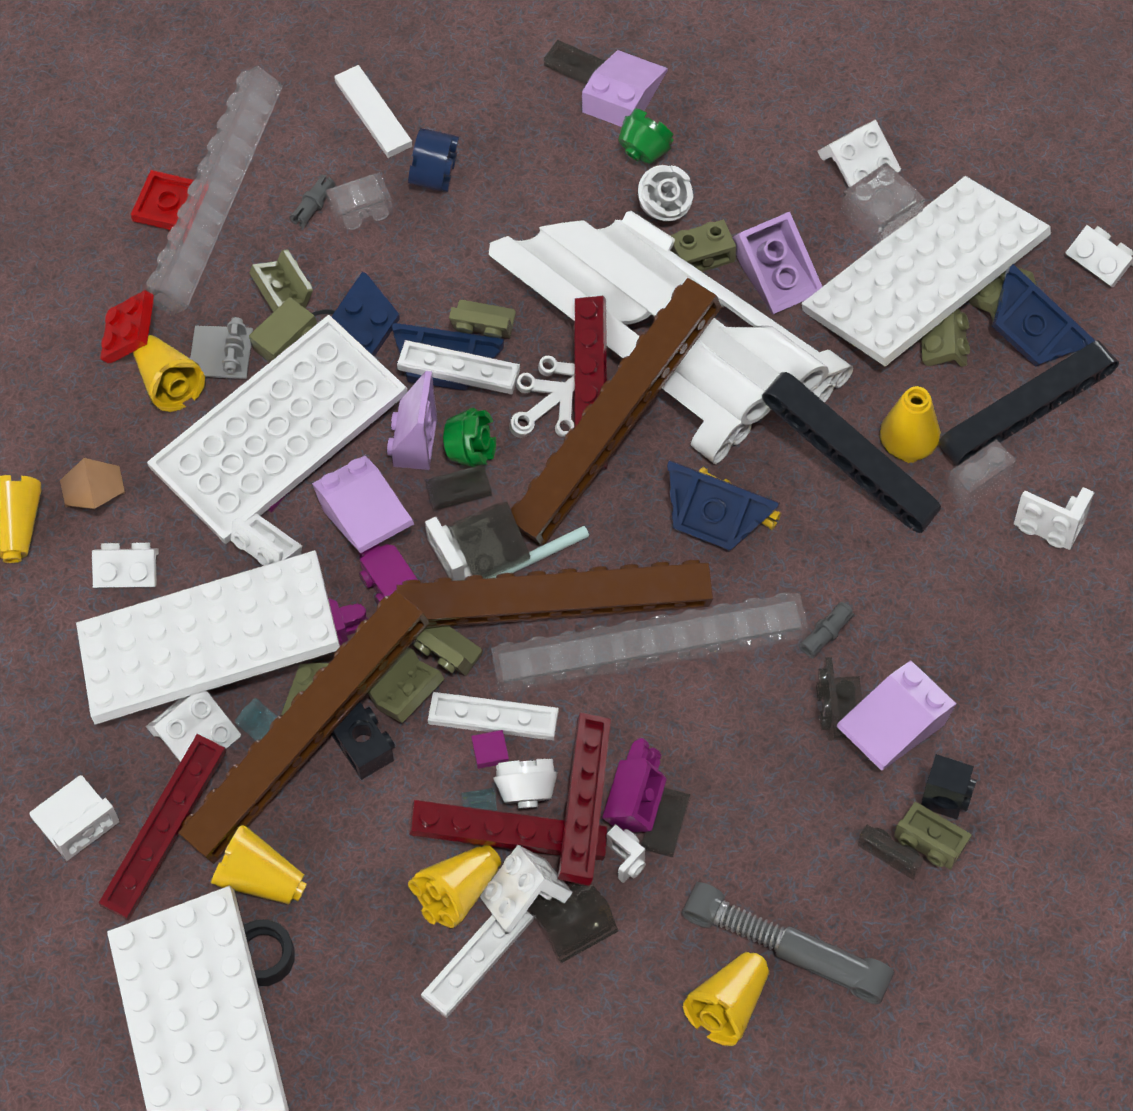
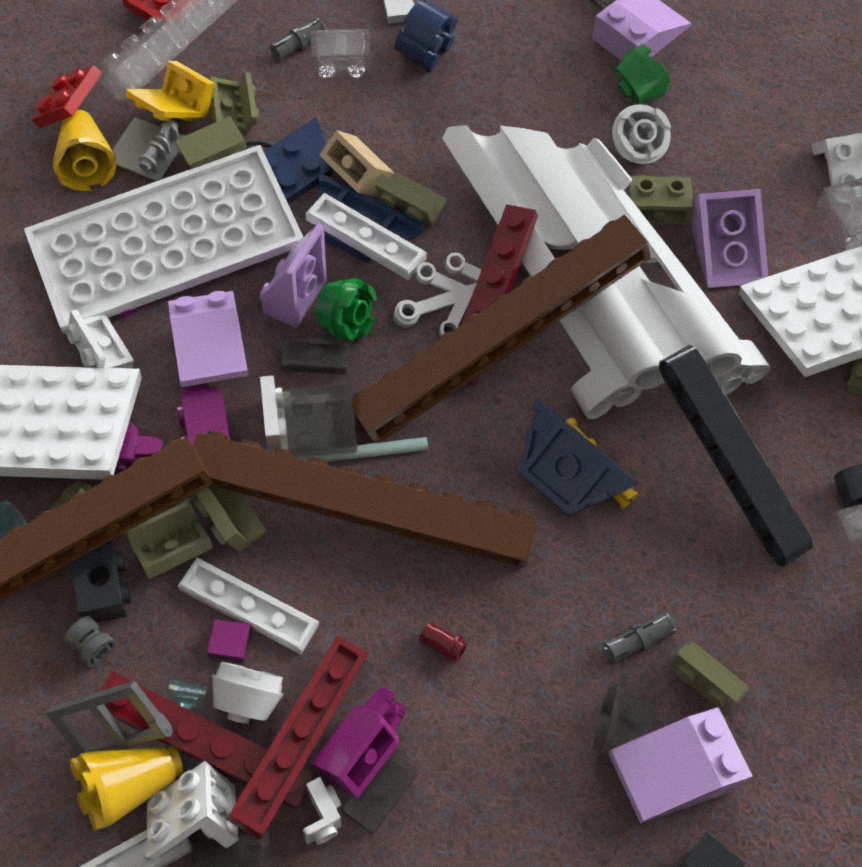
camera: 15 degrees right, 0 degrees up
clear brick [491,592,808,694] -> none
yellow cone [879,386,941,463] -> none
none -> dark grey window [45,680,173,757]
none -> dark grey wheel [63,616,116,668]
none -> yellow bracket [126,61,215,121]
none -> tan brick [319,130,395,197]
none -> dark red pin [419,621,467,662]
none -> olive bracket [670,642,749,715]

